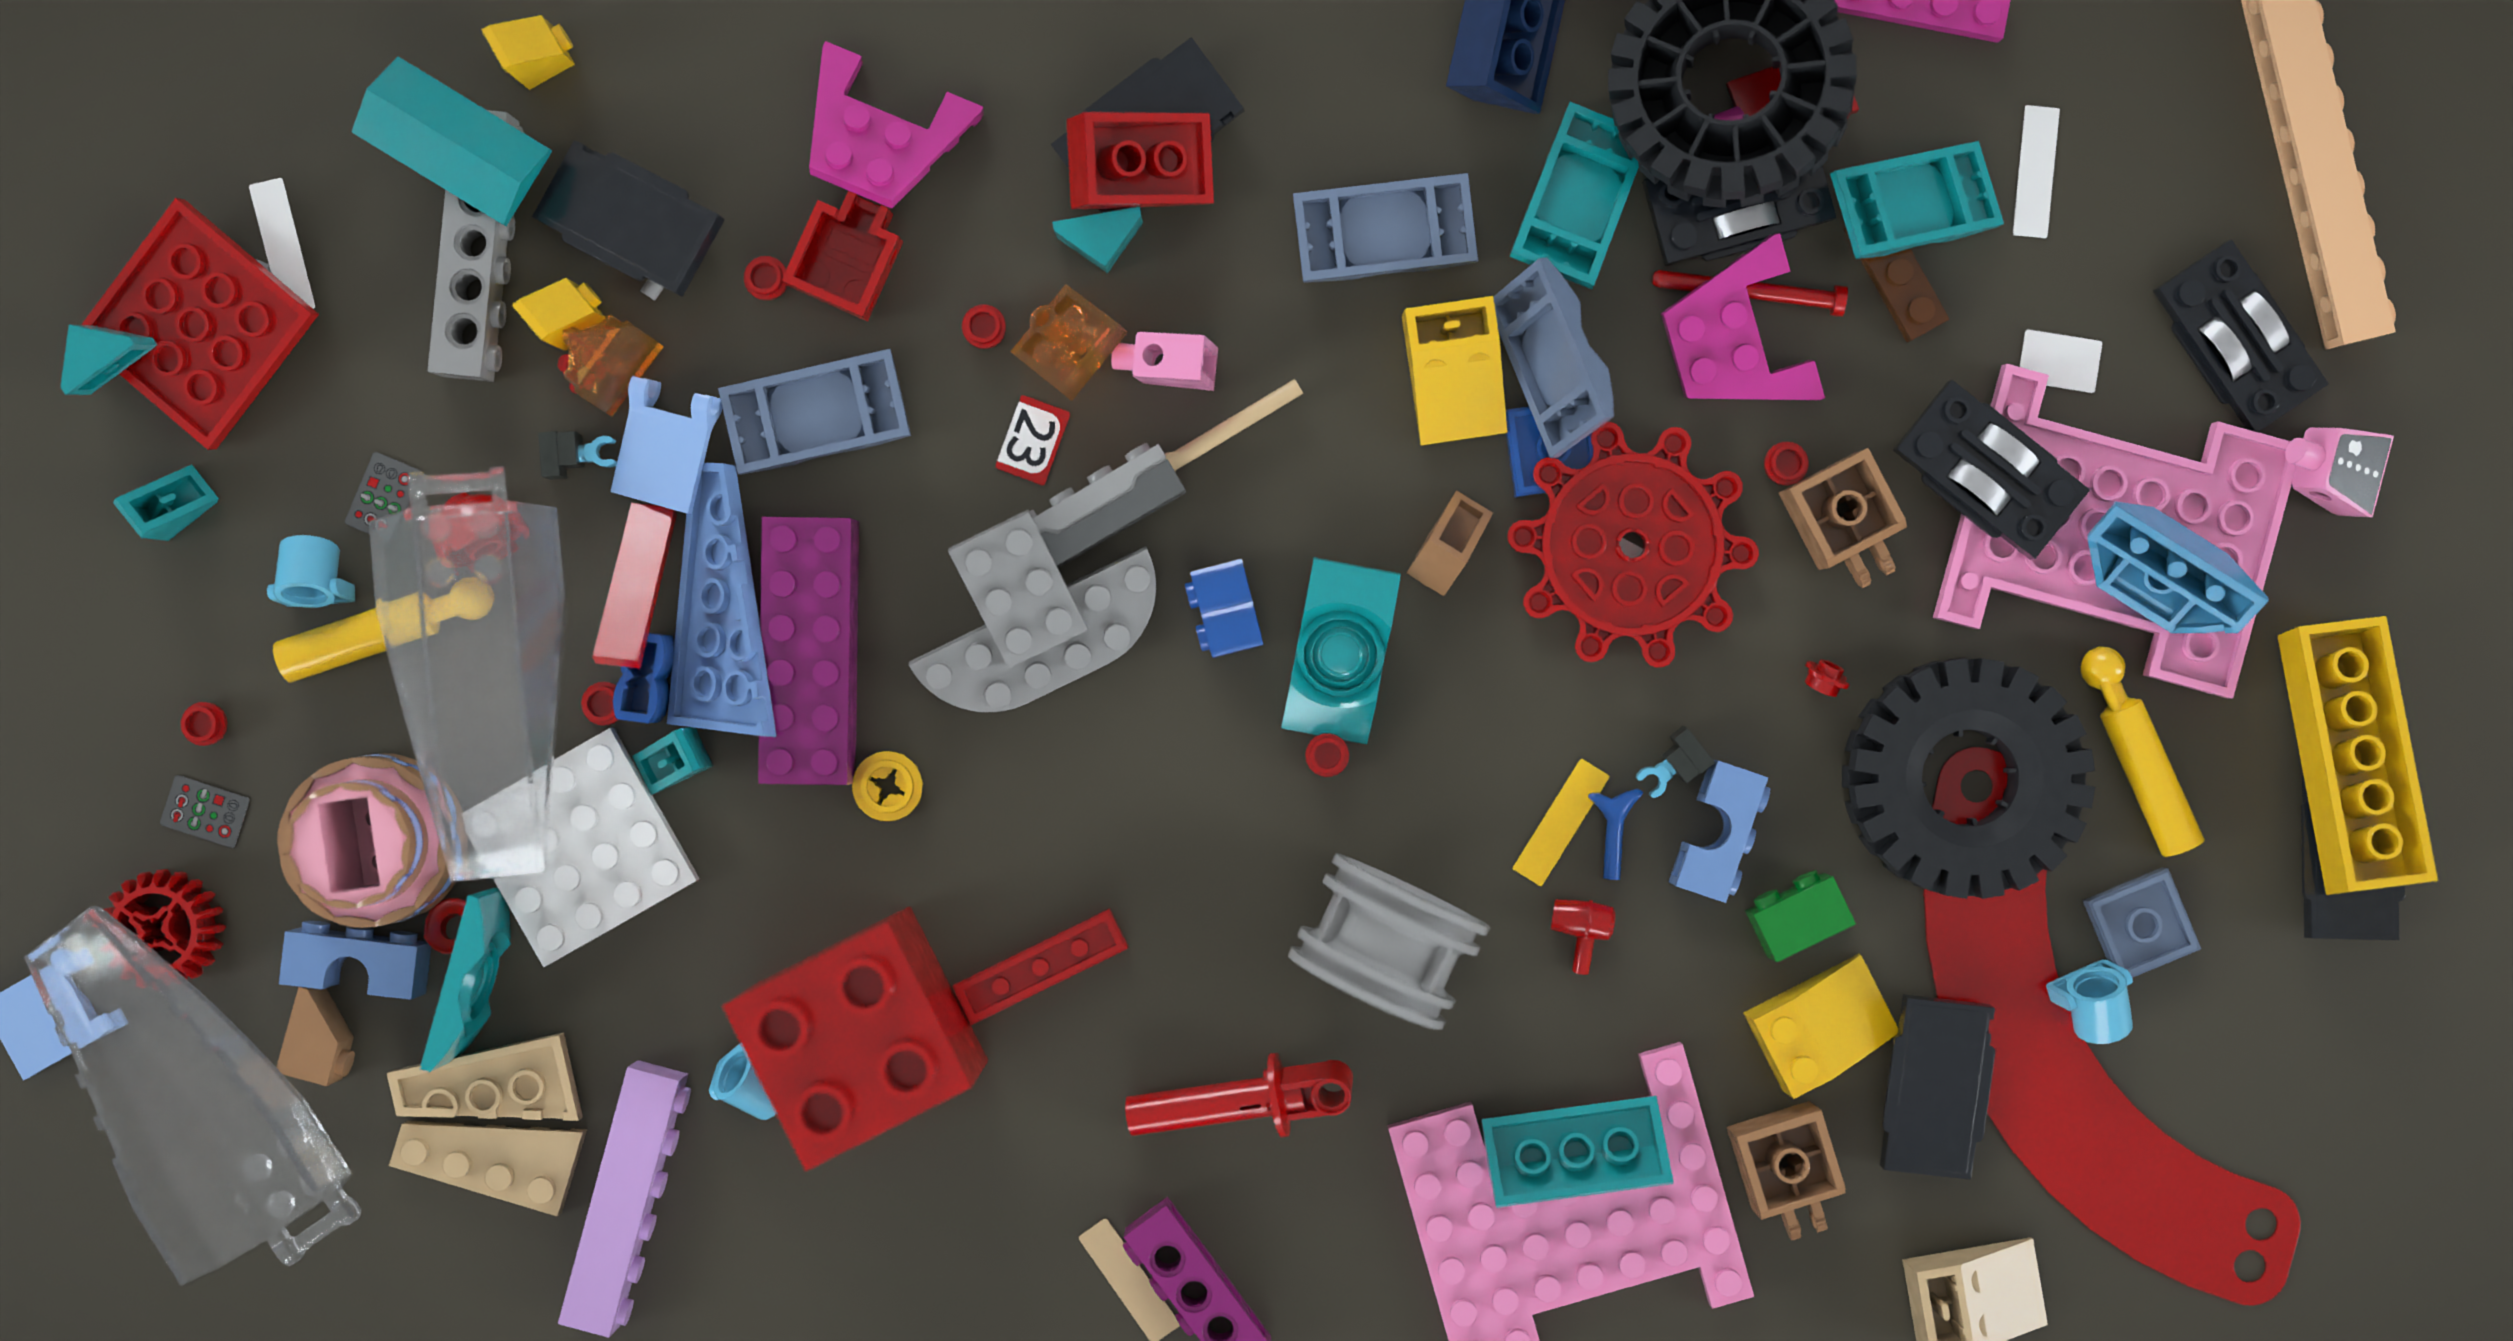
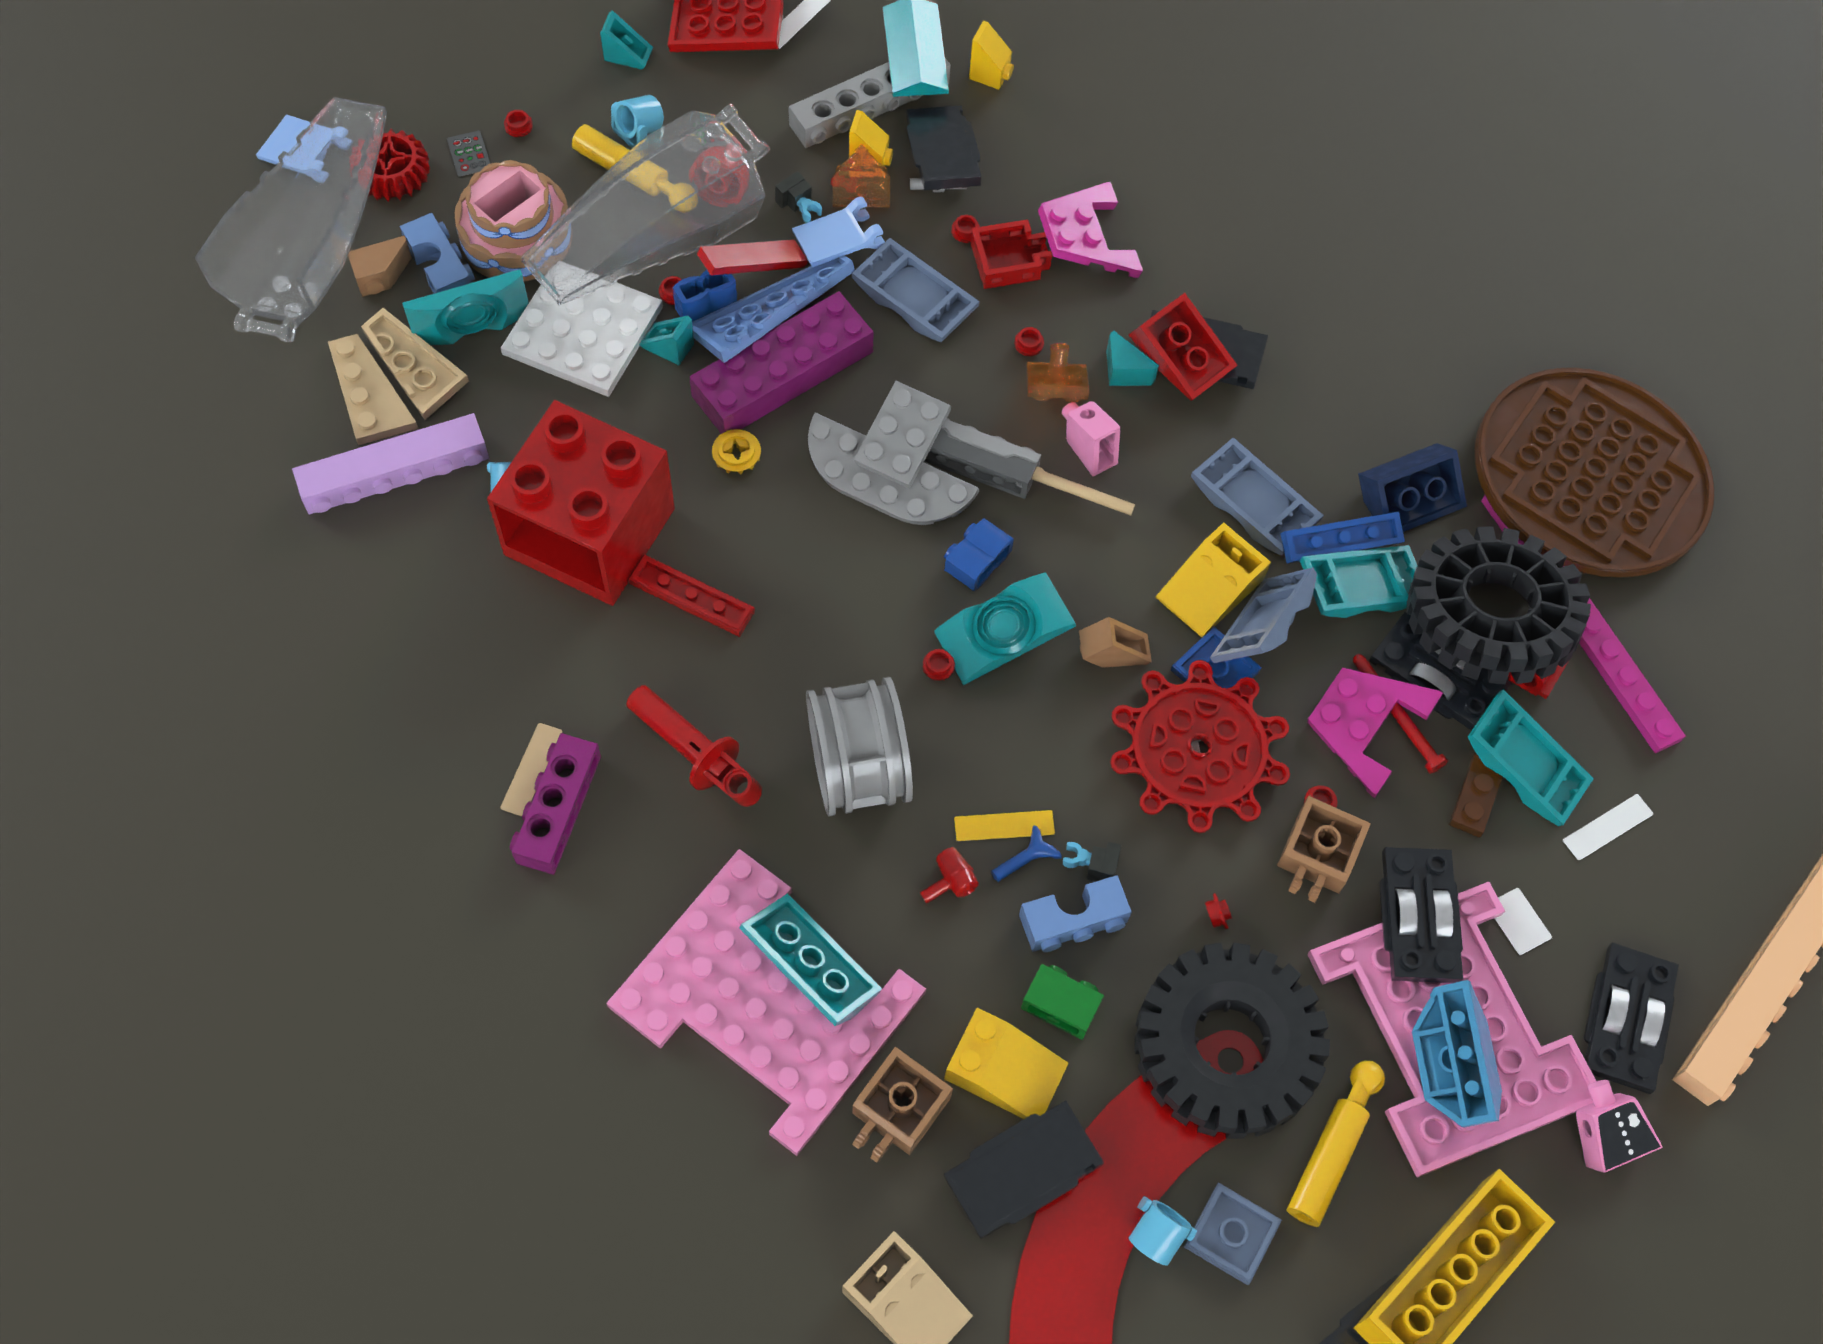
camera: 50 degrees right, 25 degrees down
sticker [996,395,1070,485] -> none
none -> blue plate [1280,512,1405,564]

